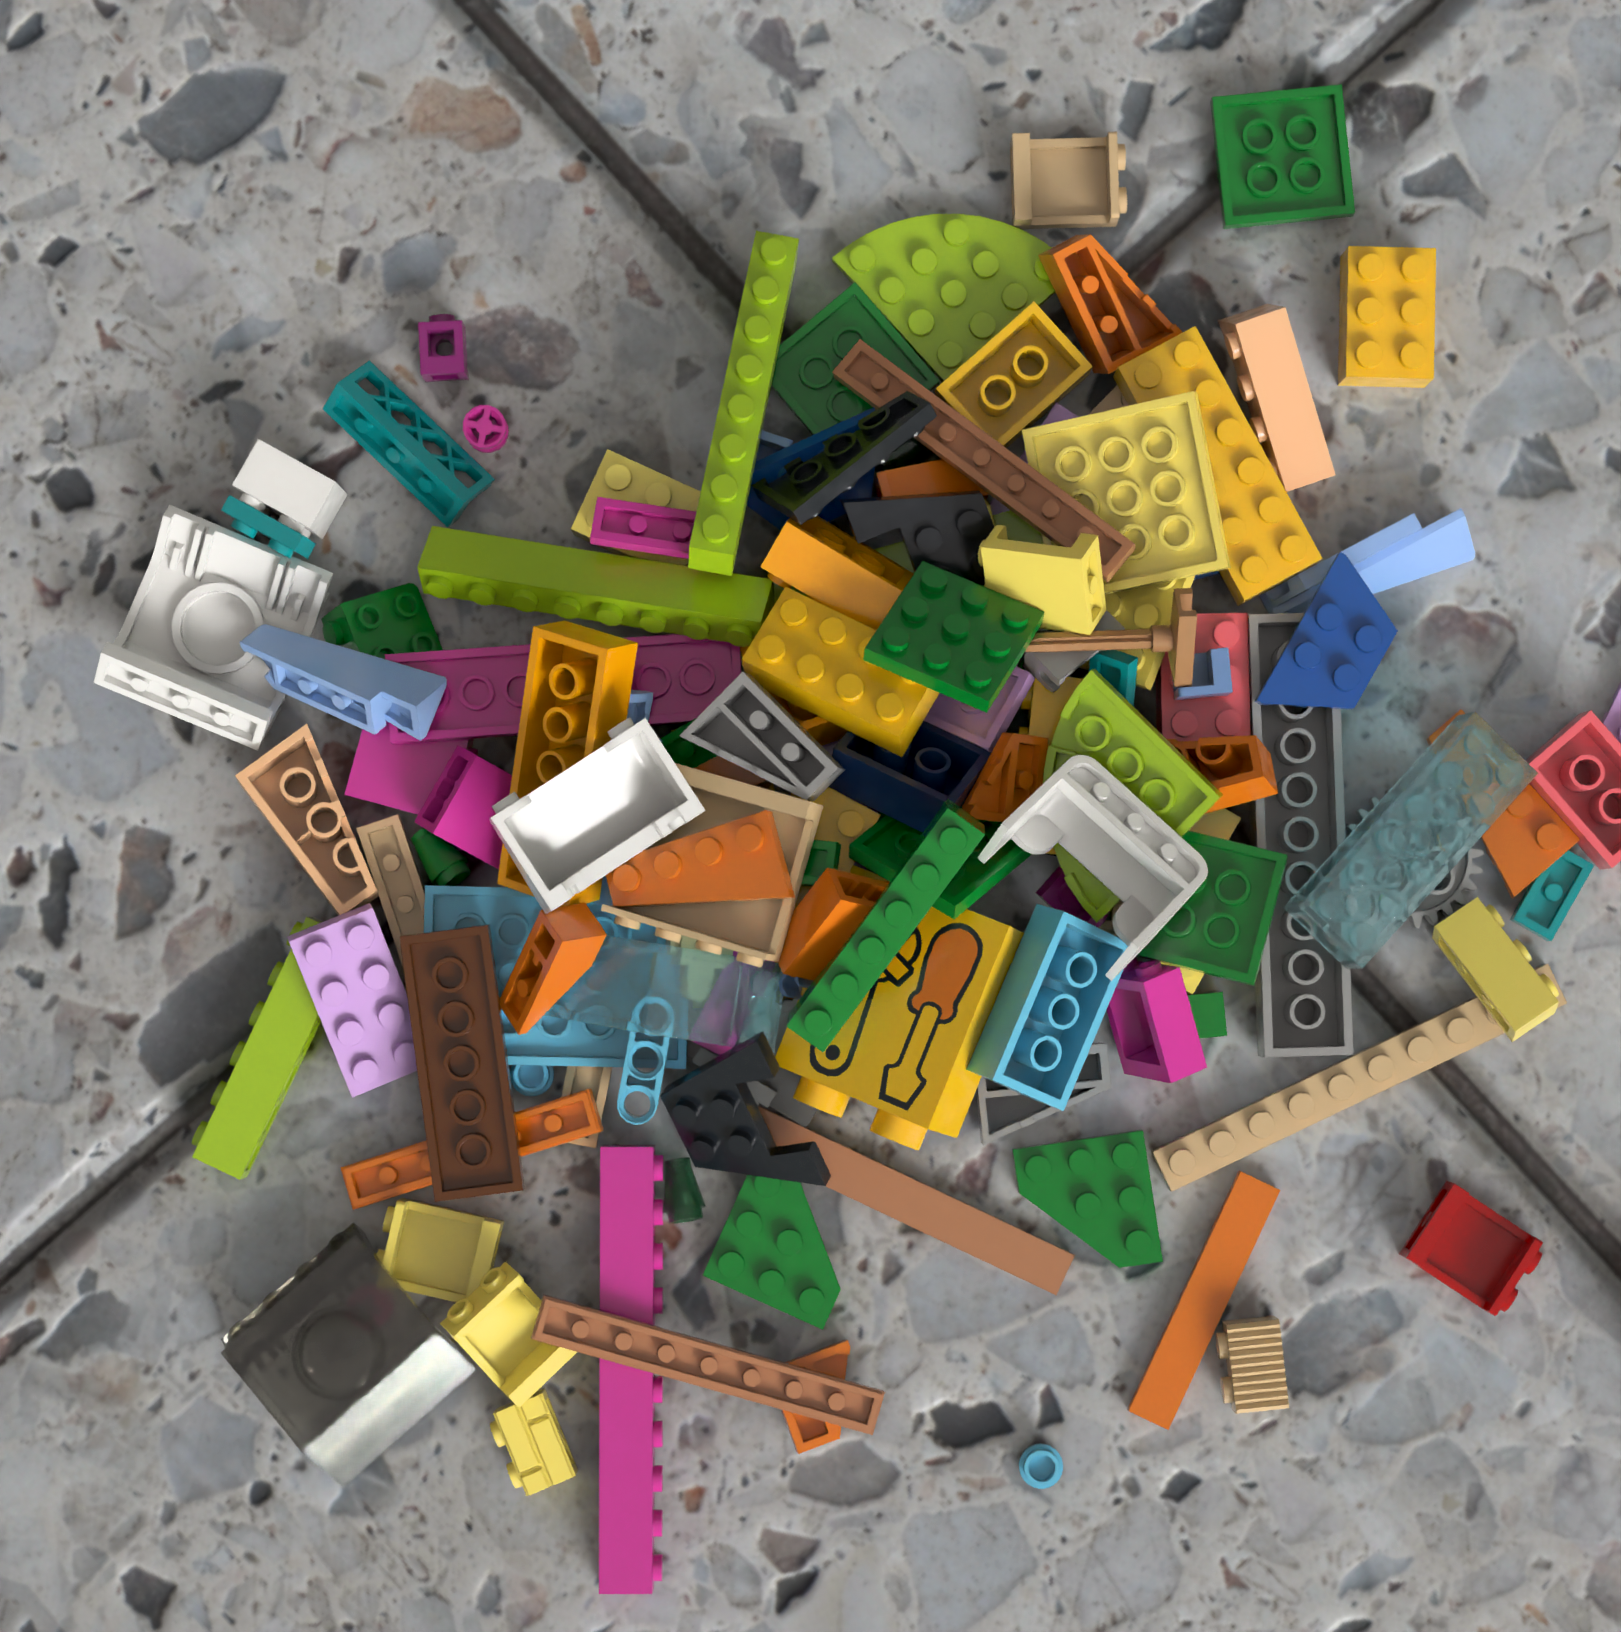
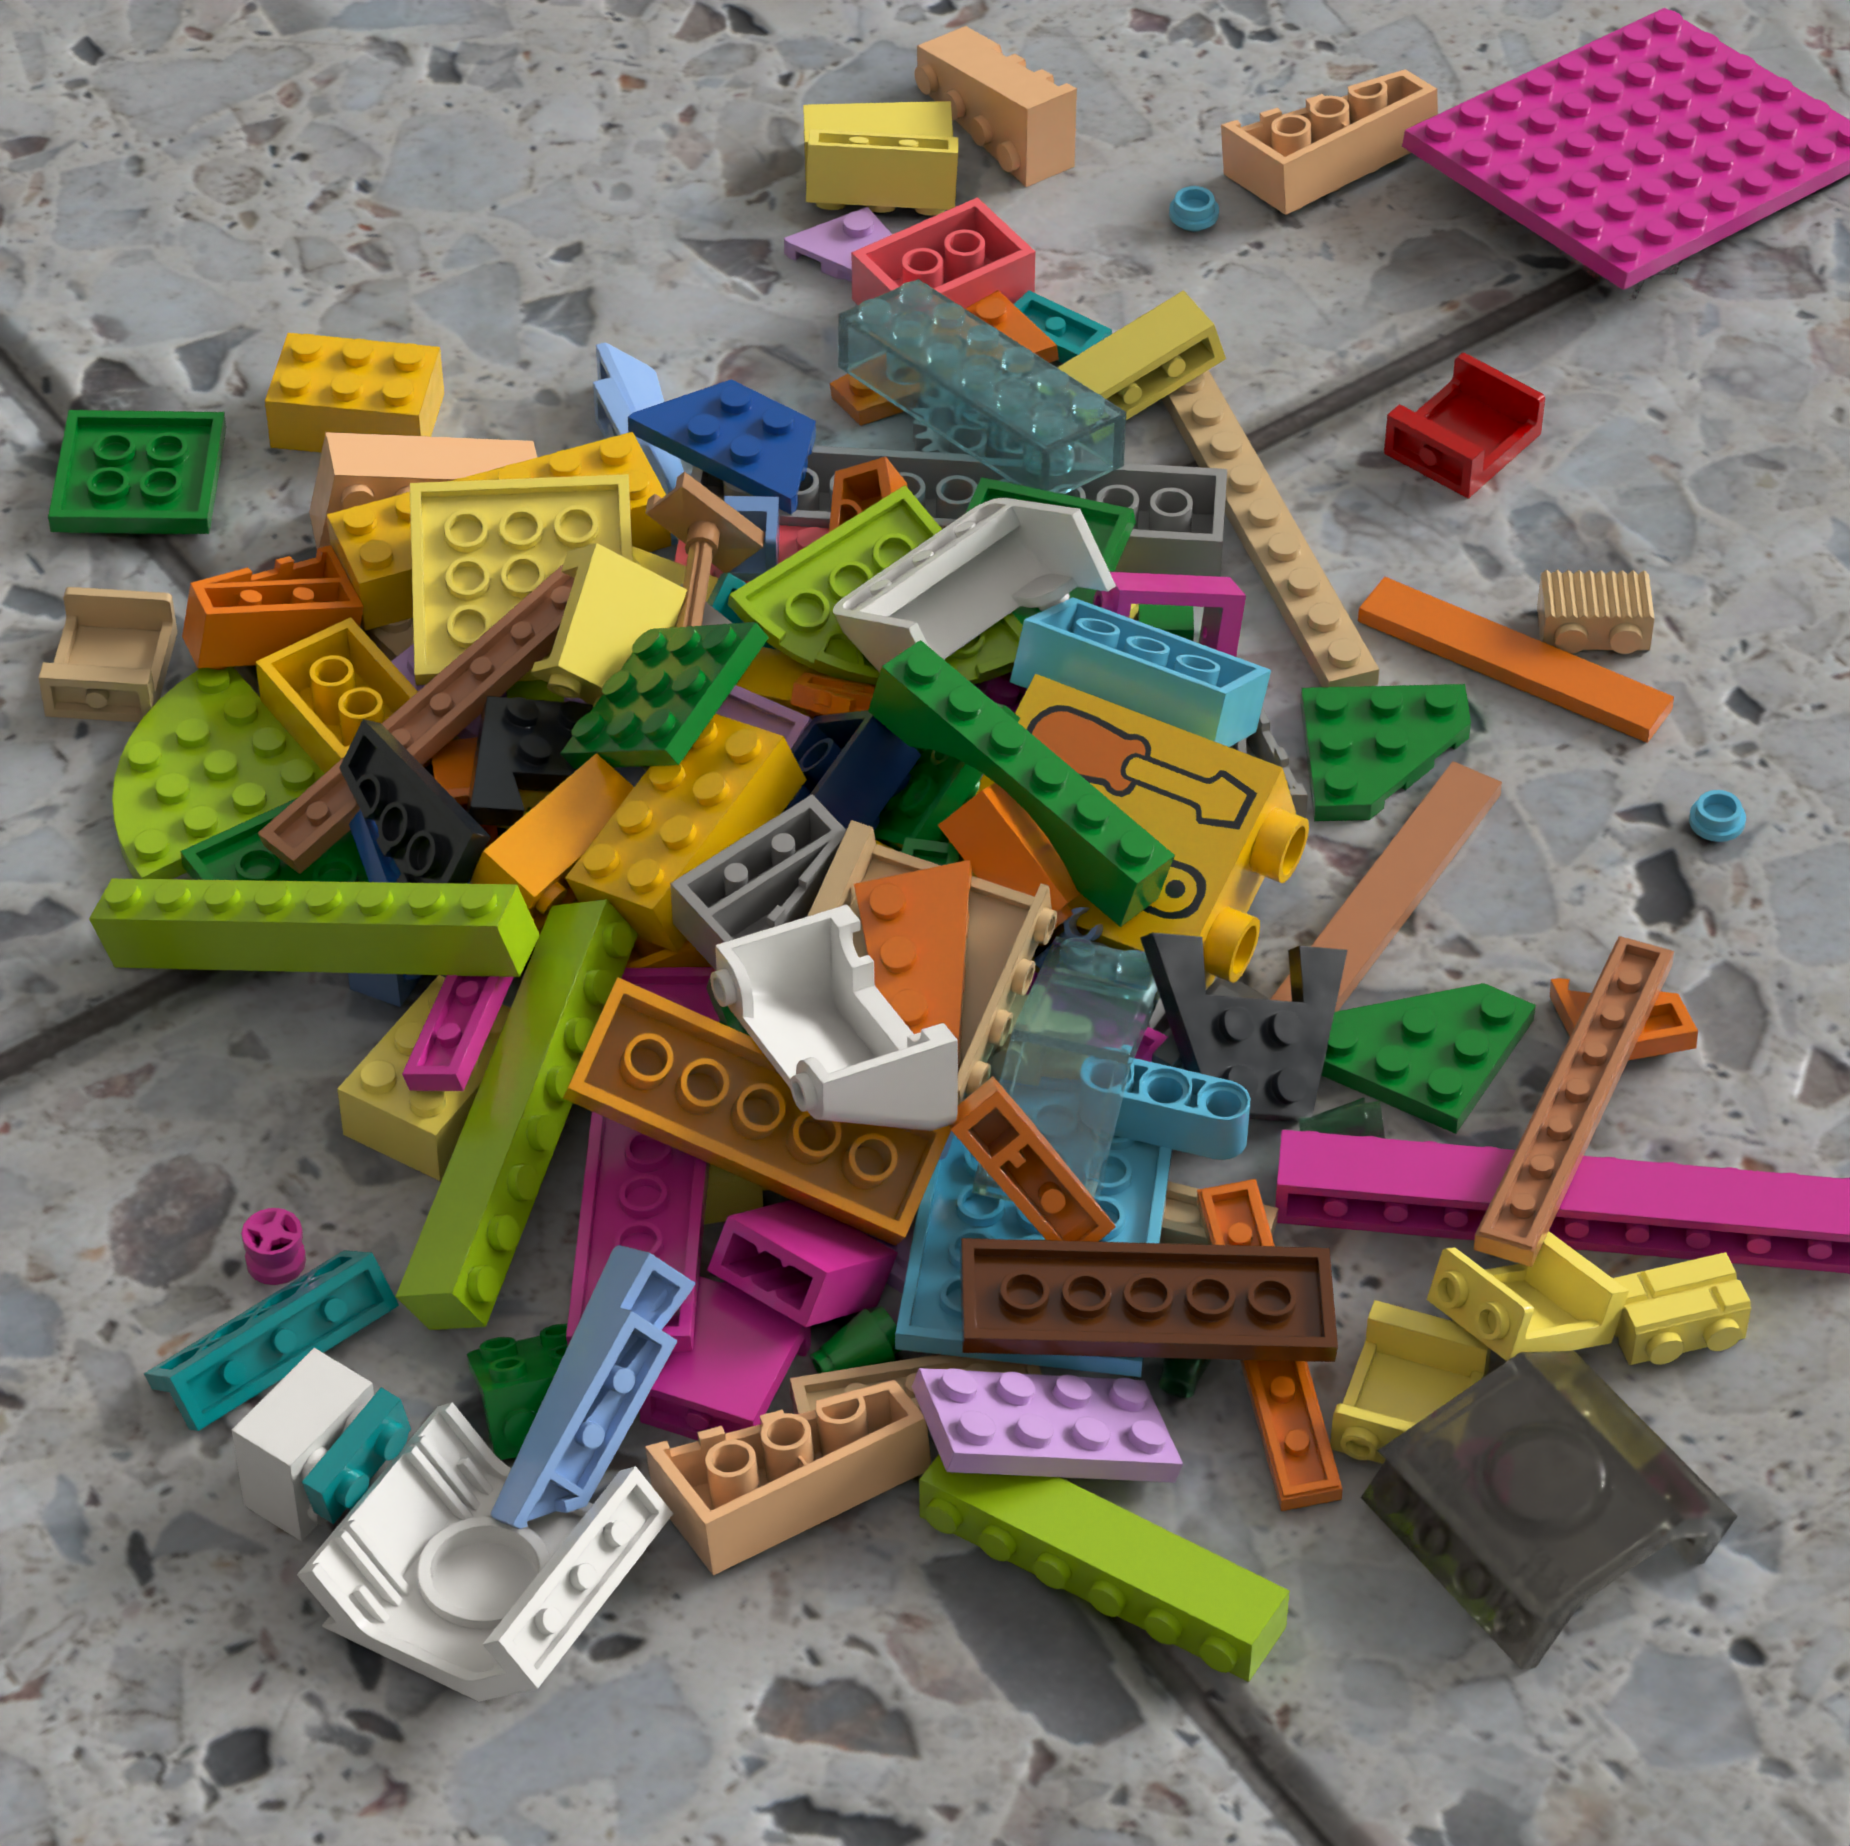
camera: 85 degrees left, 40 degrees down
magenta brick [418,314,469,382] -> none

